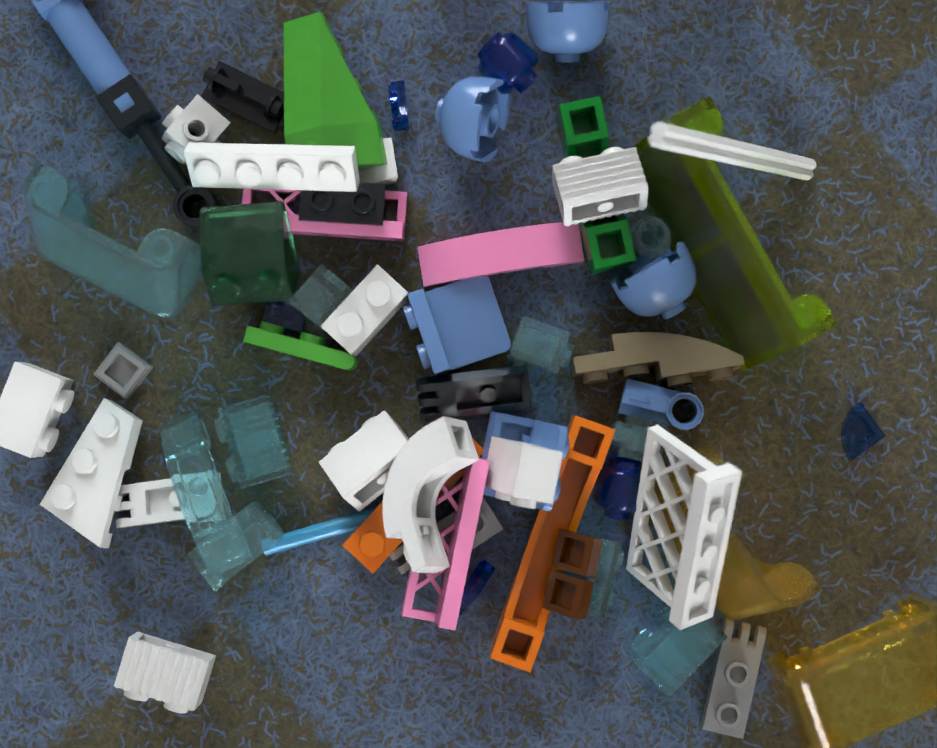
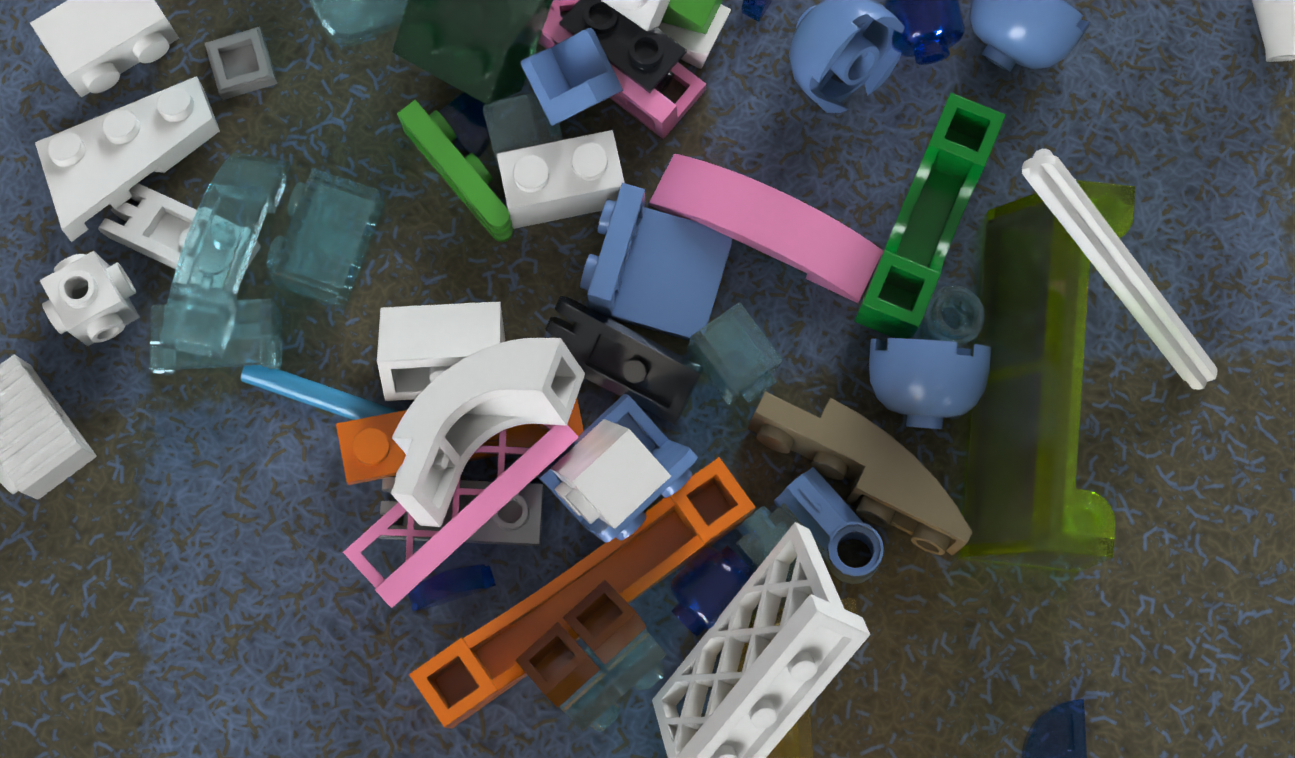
camera: 35 degrees right, 10 degrees down
white brick [552,147,648,227] -> none
none -> white brick [40,251,140,346]
none -> medium blue panel [521,28,623,126]

